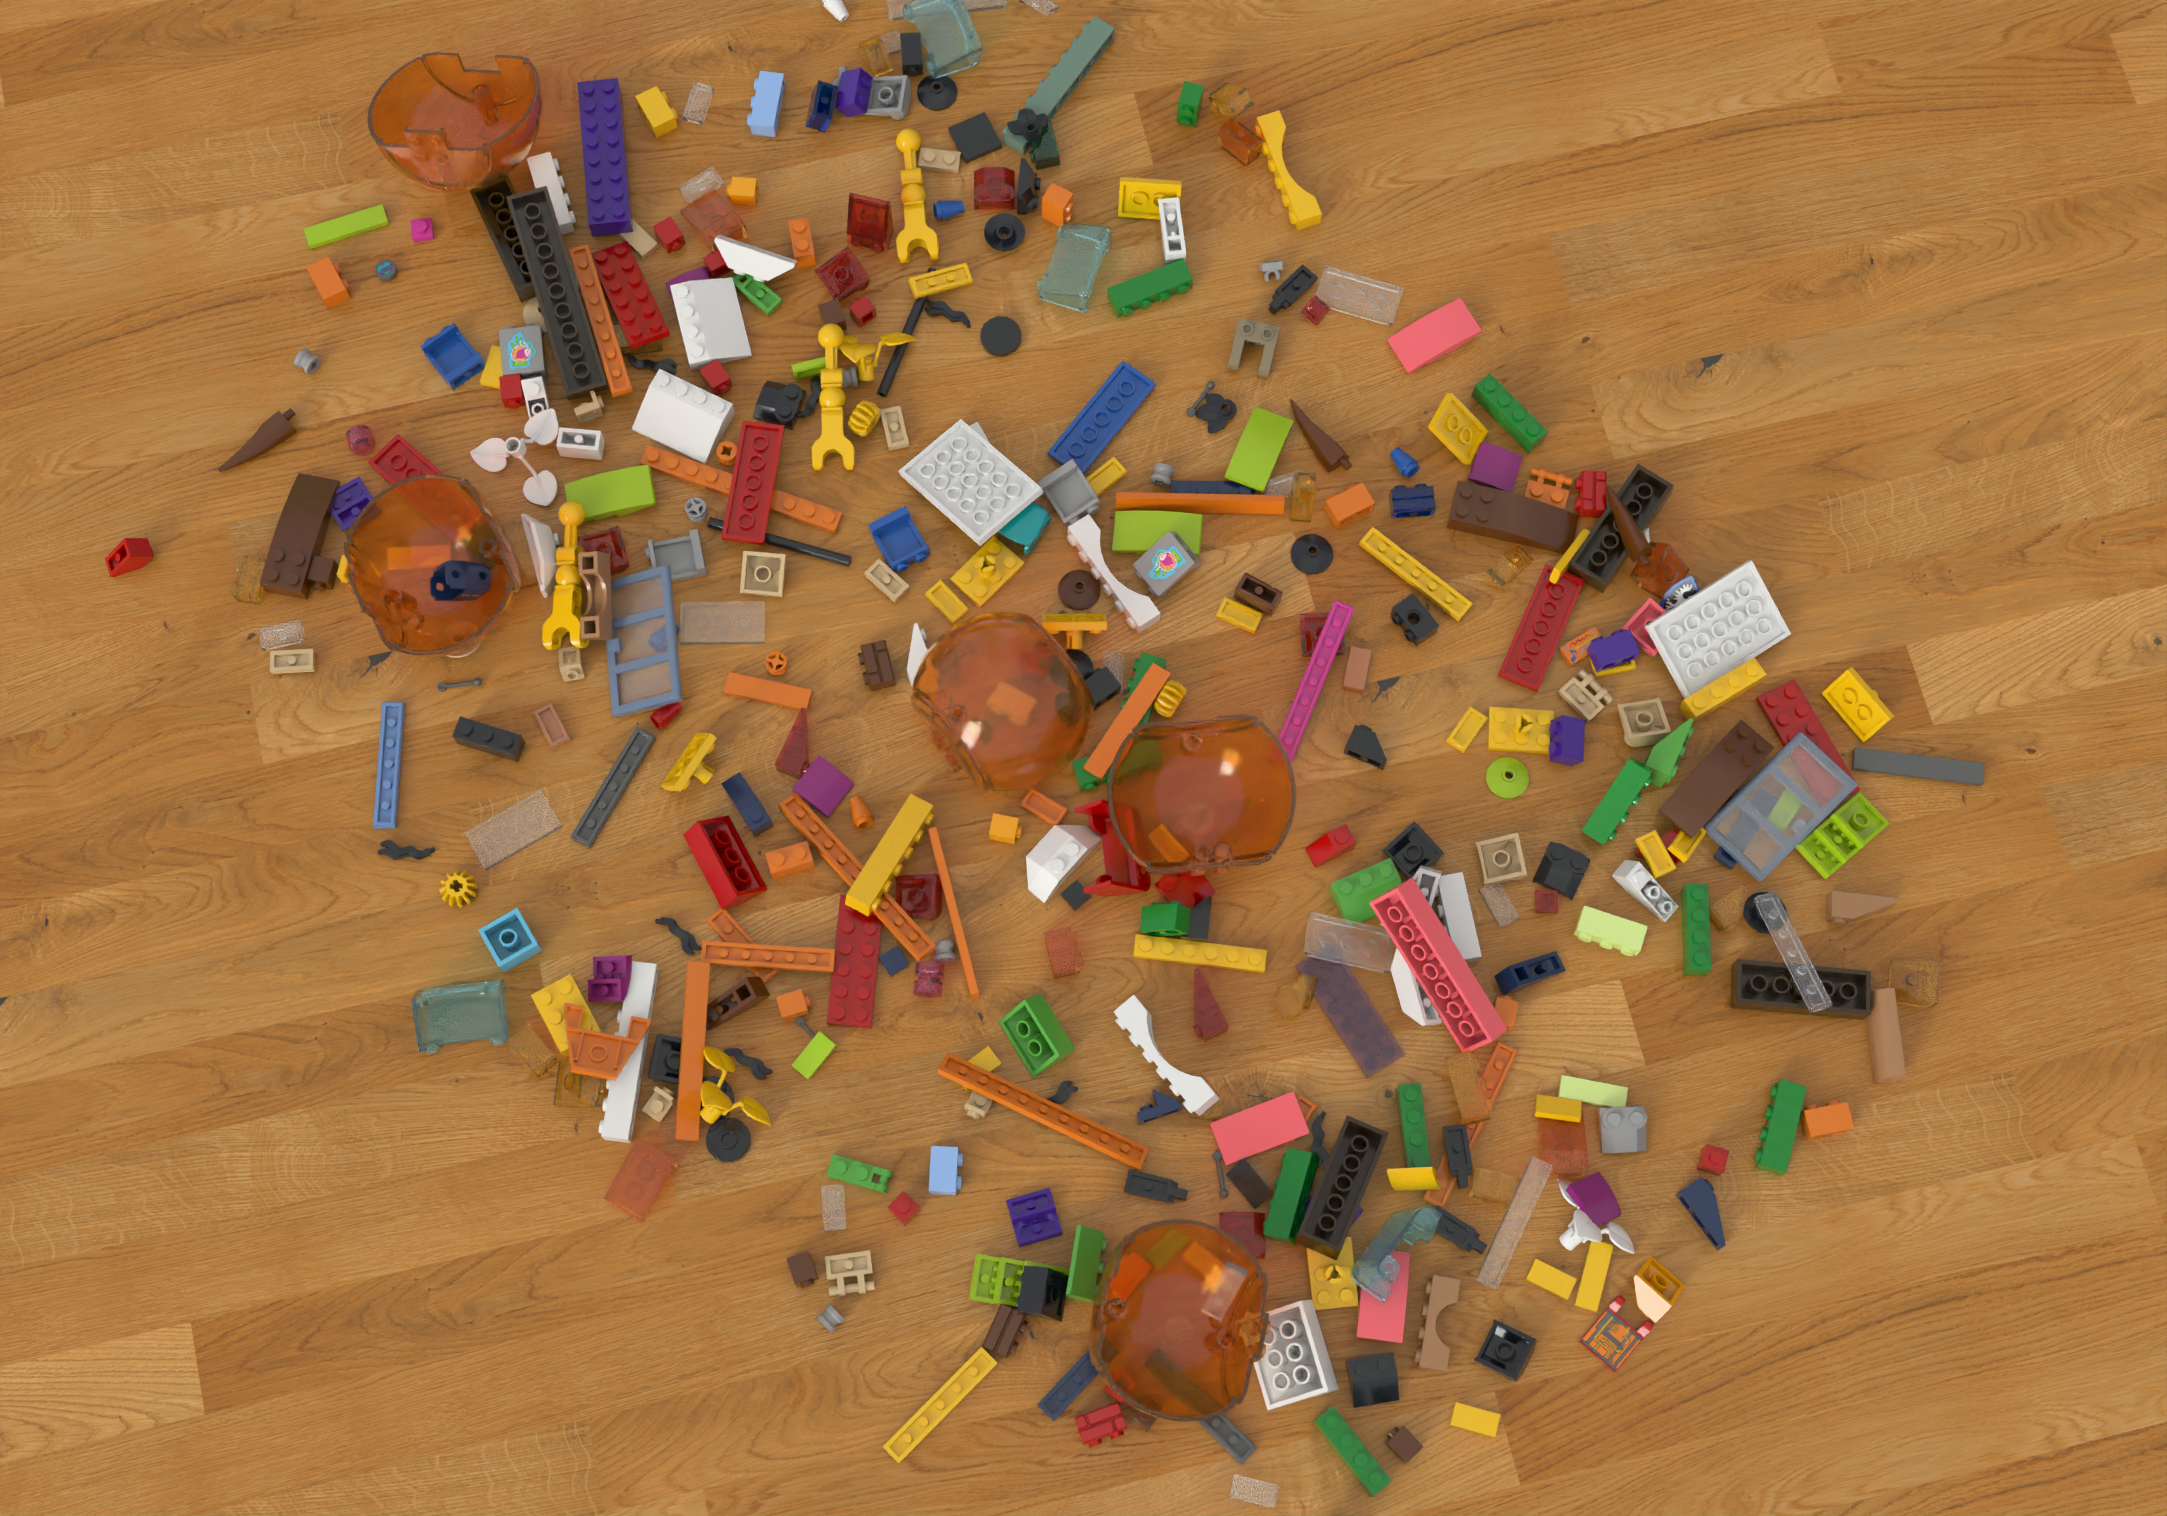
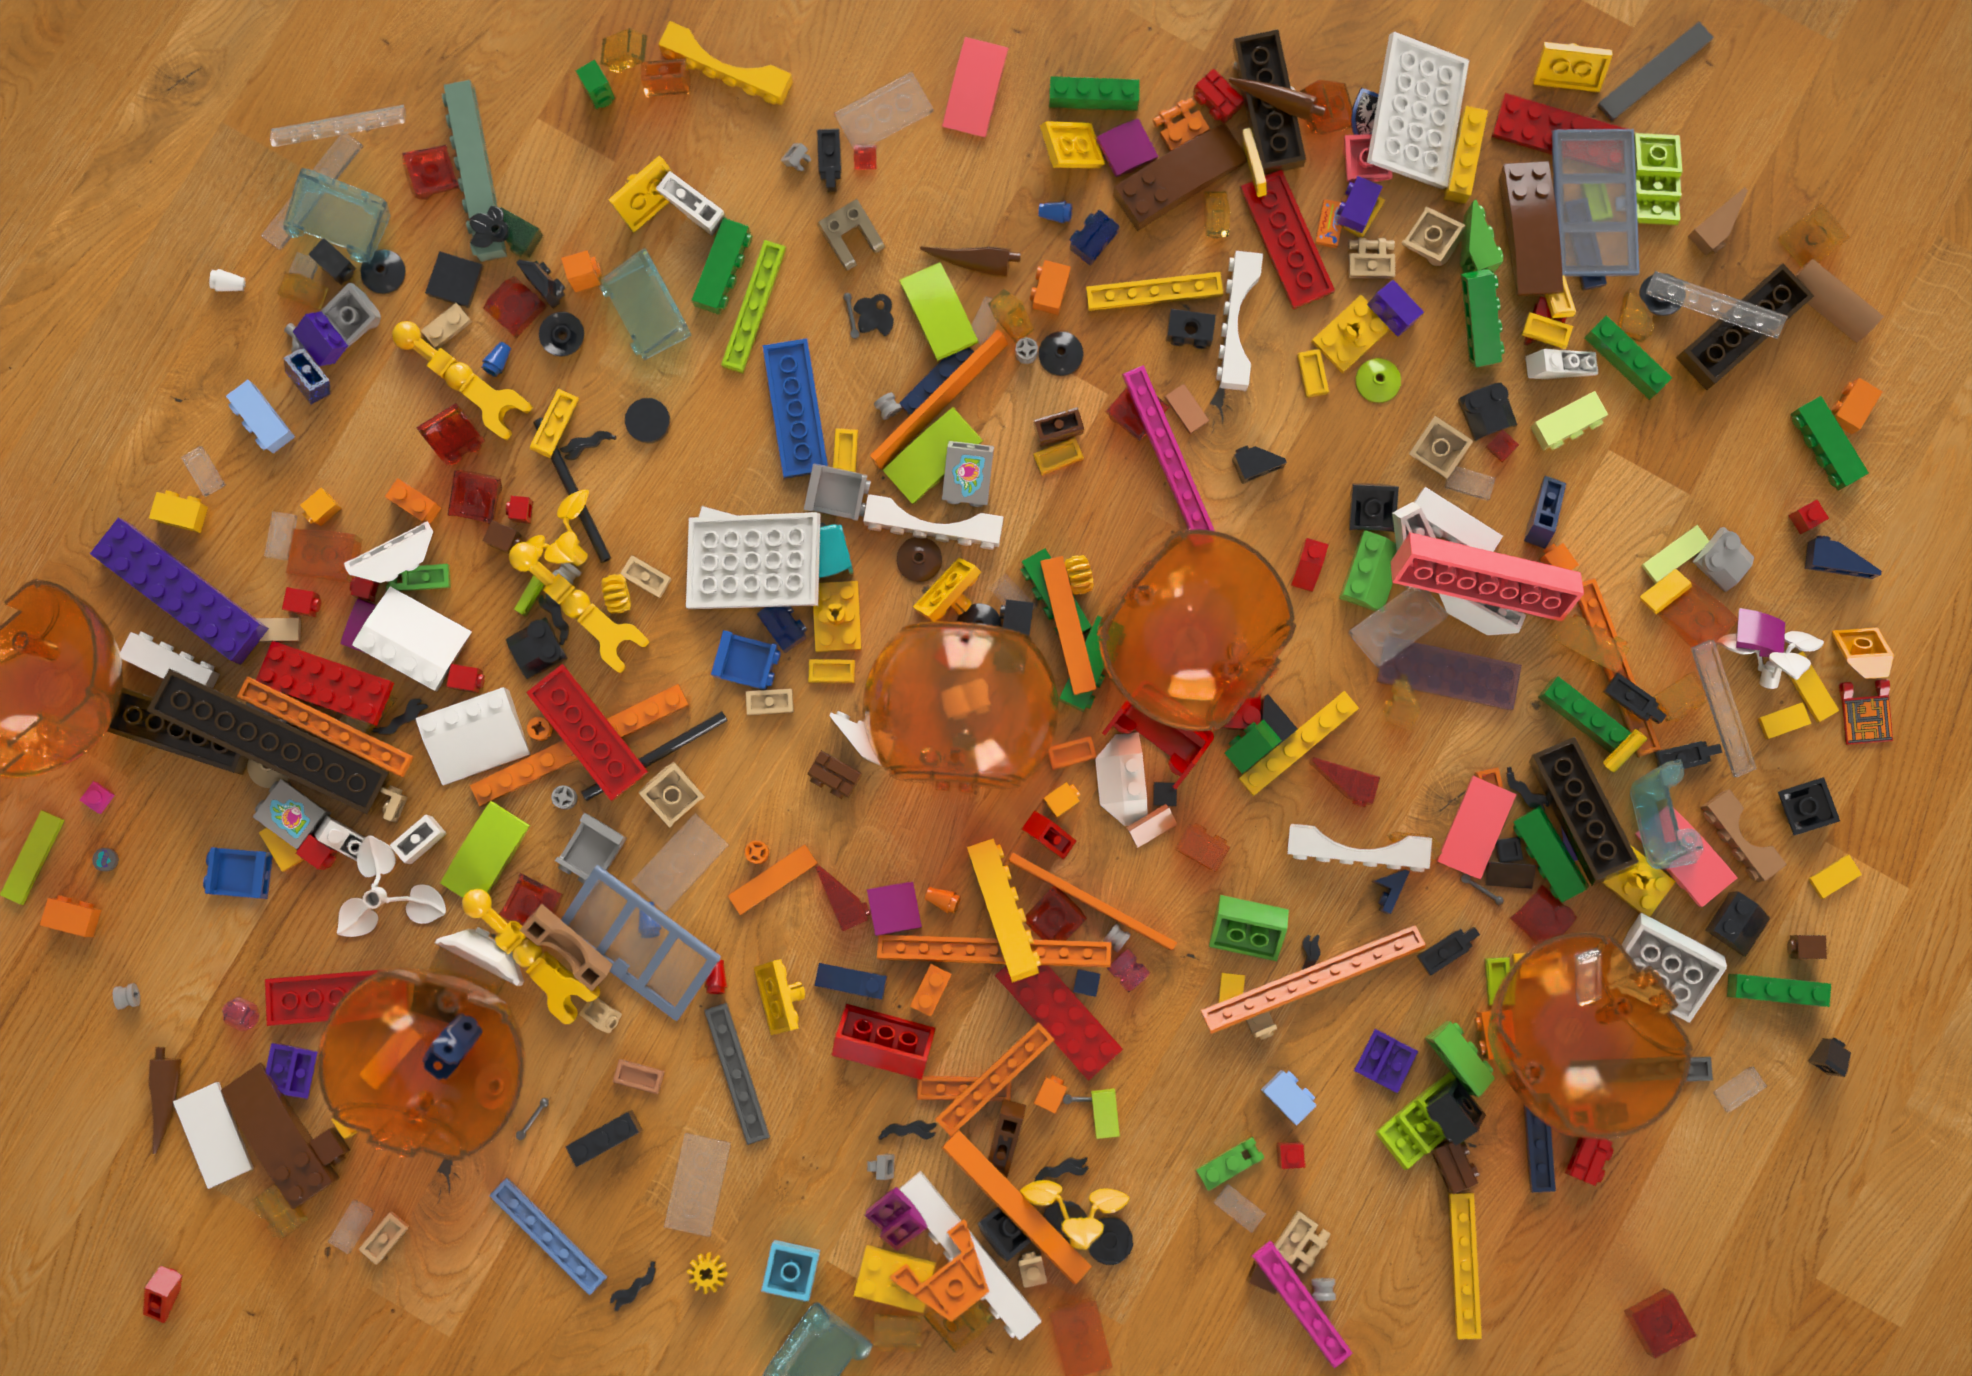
camera: 45 degrees left, 10 degrees up
none -> white tile [173,1082,254,1189]
none -> clear red slope [402,145,459,200]
none -> lime tile [721,240,786,373]
none -> clear blue brick [757,606,807,653]
none -> light grey tile [867,1154,895,1180]
none -> light grey wheel [1015,338,1038,364]
none -> red slope [1022,810,1077,860]
none -> tile [1126,804,1177,847]
none -> white arch [1216,251,1263,391]
none -> dark pink tile [1252,1241,1352,1368]
none -> black tile [1495,837,1523,863]

